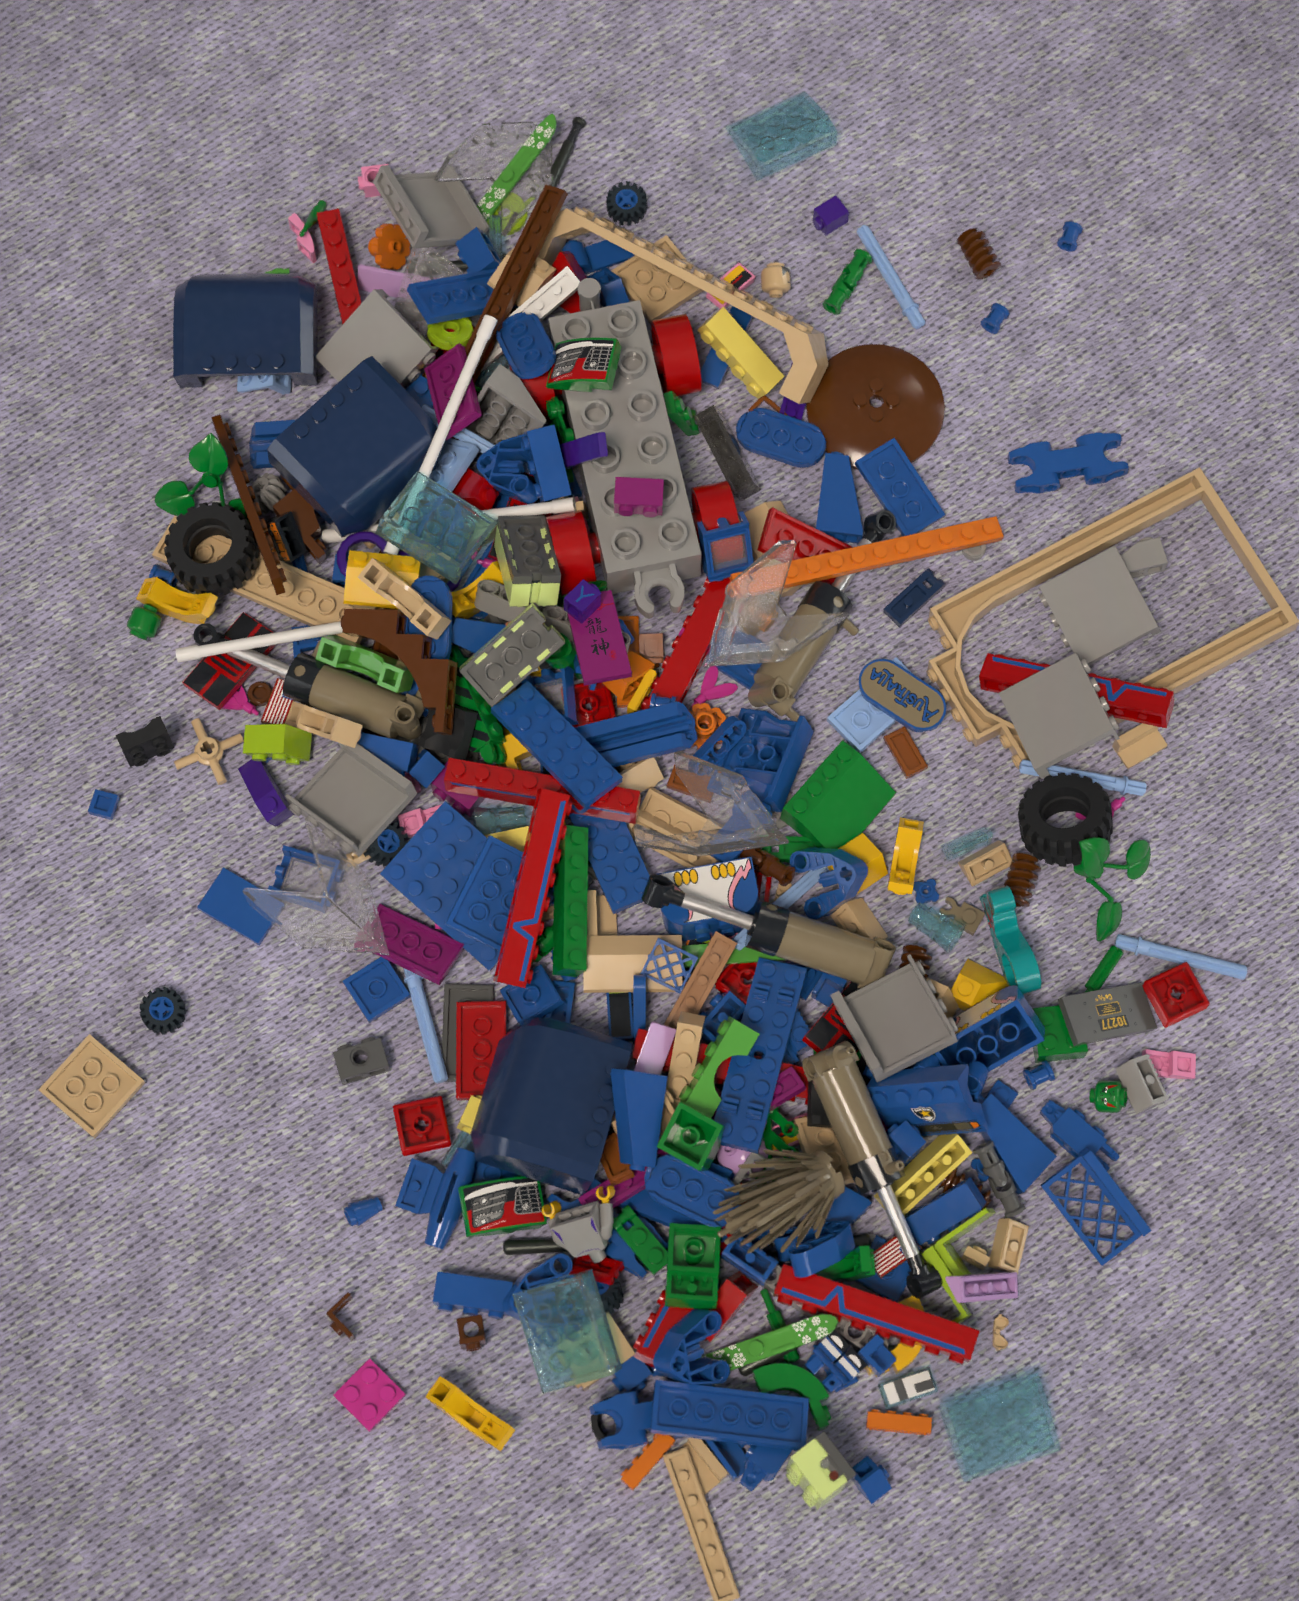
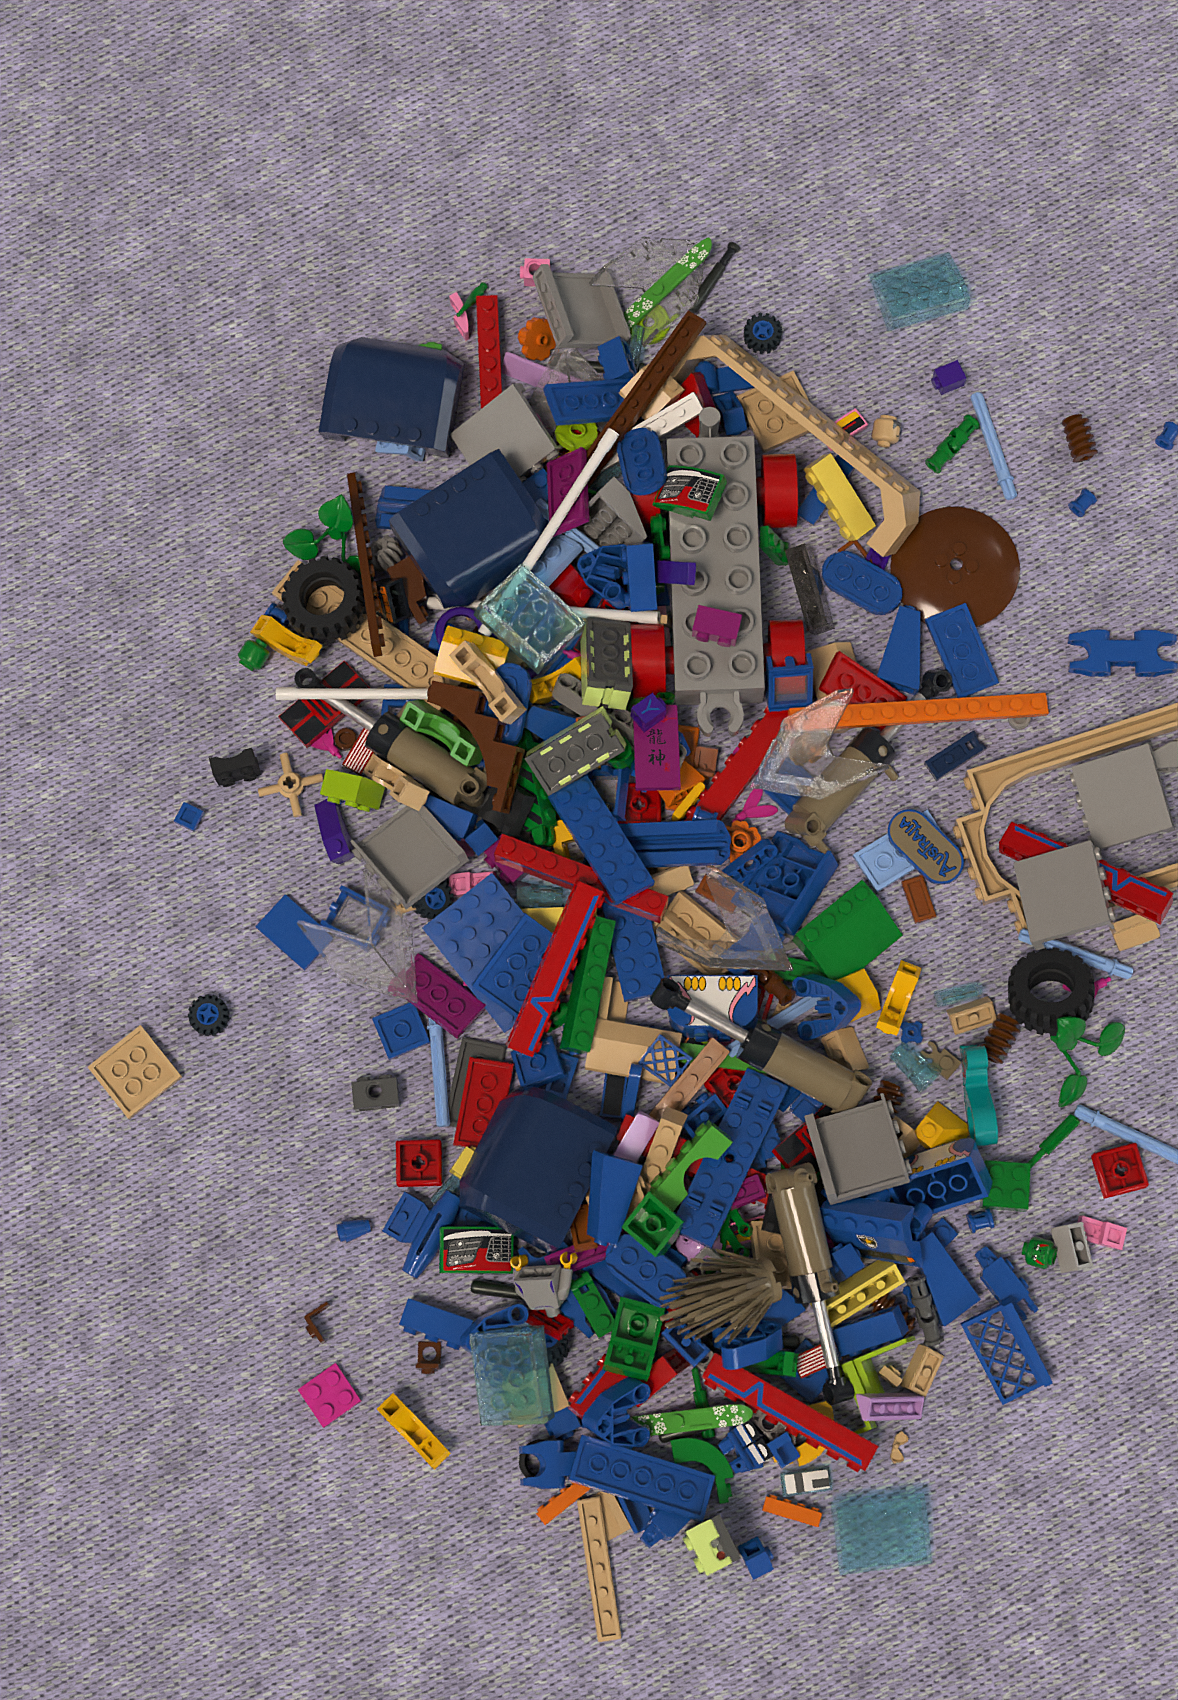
camera: 15 degrees right, 5 degrees up
dark grey tile [1058,982,1157,1046] -> none

